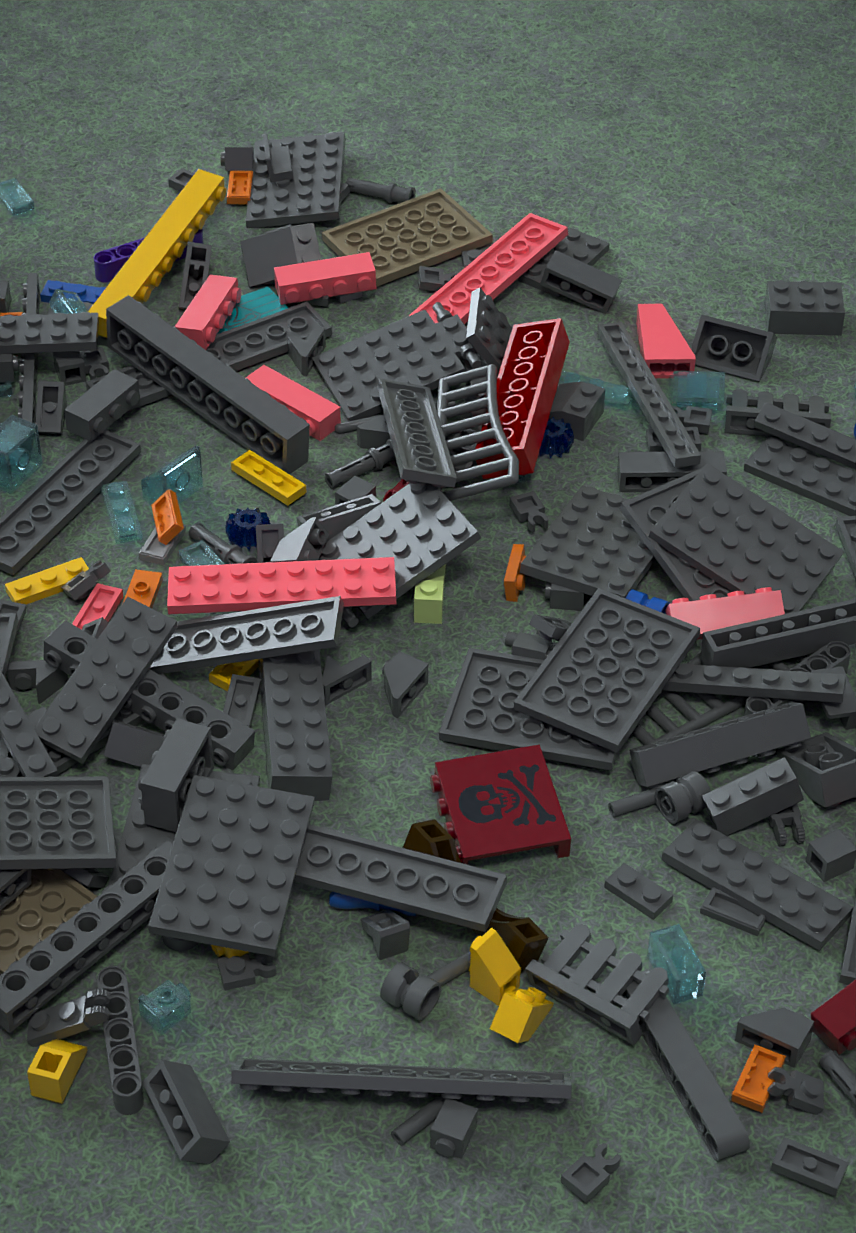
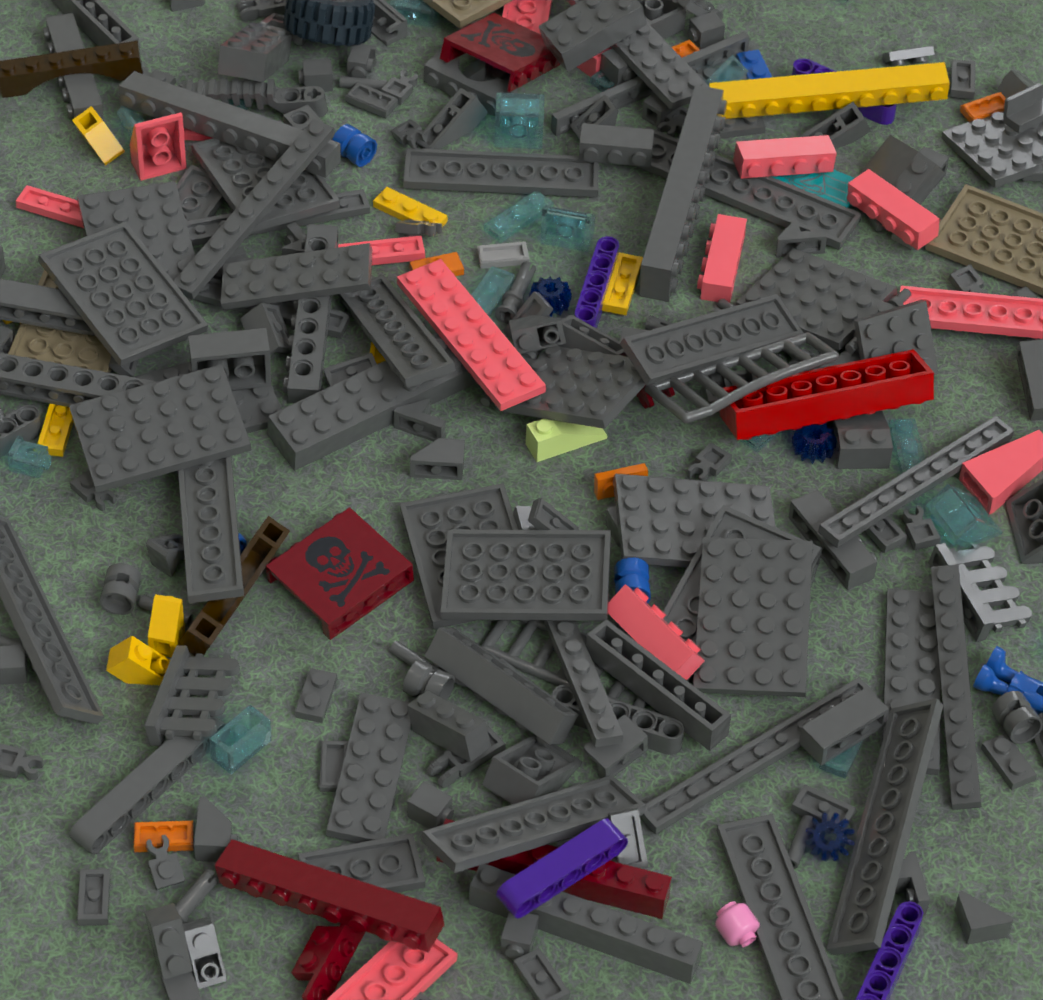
camera: 60 degrees right, 5 degrees up
orange plate [151,489,184,545] -> none
none -> yellow plate [36,403,74,457]
none -> dark purple beam [575,236,619,328]
none -> plate [882,46,934,66]

